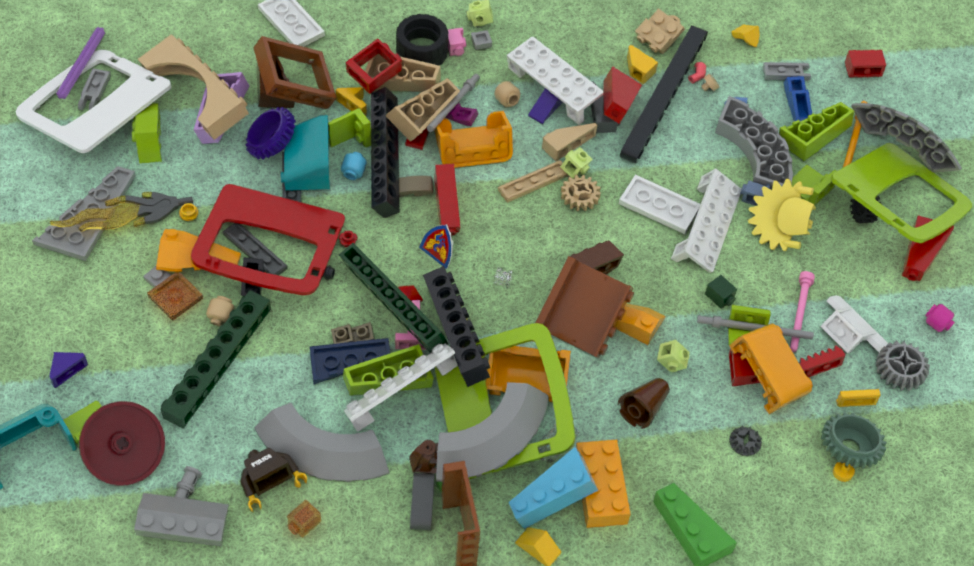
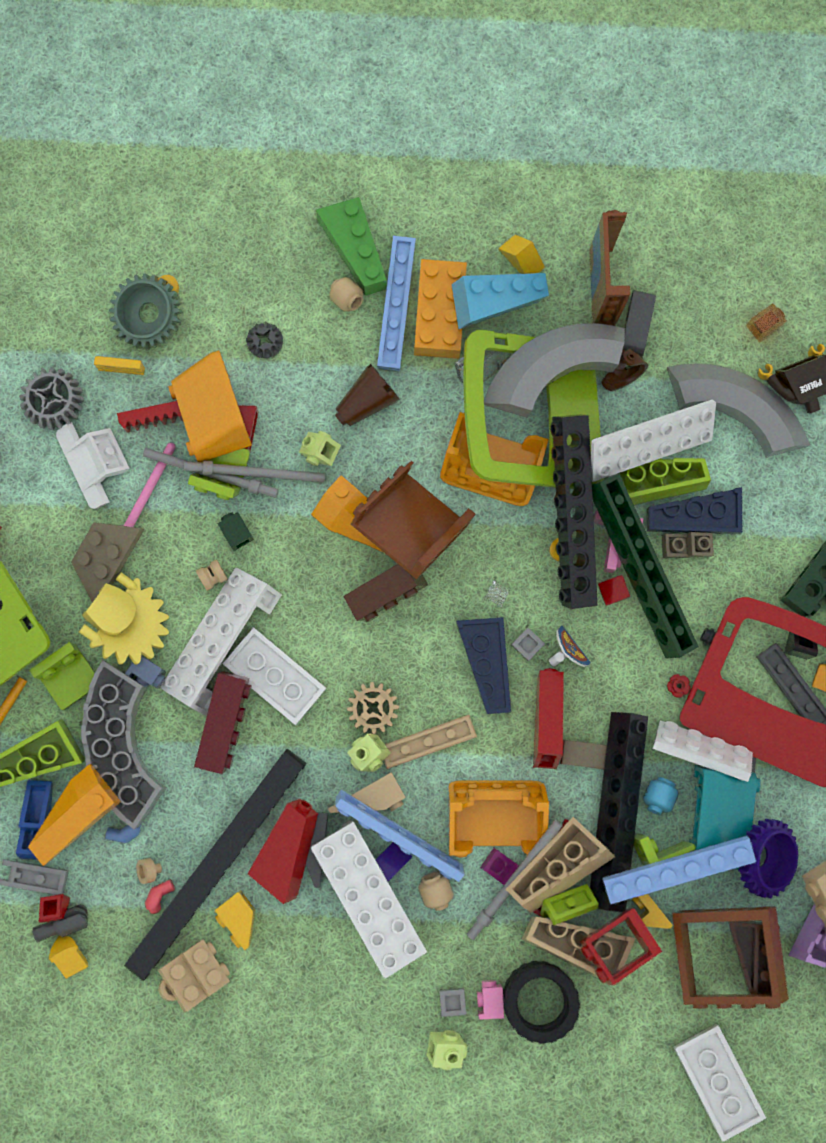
camera: 170 degrees left, 25 degrees up
none -> light orange wedge [28,764,121,866]
none -> dark grey arm [32,904,88,943]
none -> red slope [39,894,70,923]
none -> dark tan wing [71,522,144,602]
none -> light grey bar [183,460,325,482]
none -> dark red brick [194,671,252,774]
none -> tan wheel [196,559,228,591]
none -> tan head [329,277,363,312]
none -> light blue plate [335,790,464,882]
none -> light blue plate [377,236,416,371]
none -> dark blue wing [456,617,511,714]
none -> light grey plate [511,628,545,661]
none -> lime panel [540,884,599,925]
none -> light blue plate [603,836,756,904]
none -> white plate [653,720,753,782]

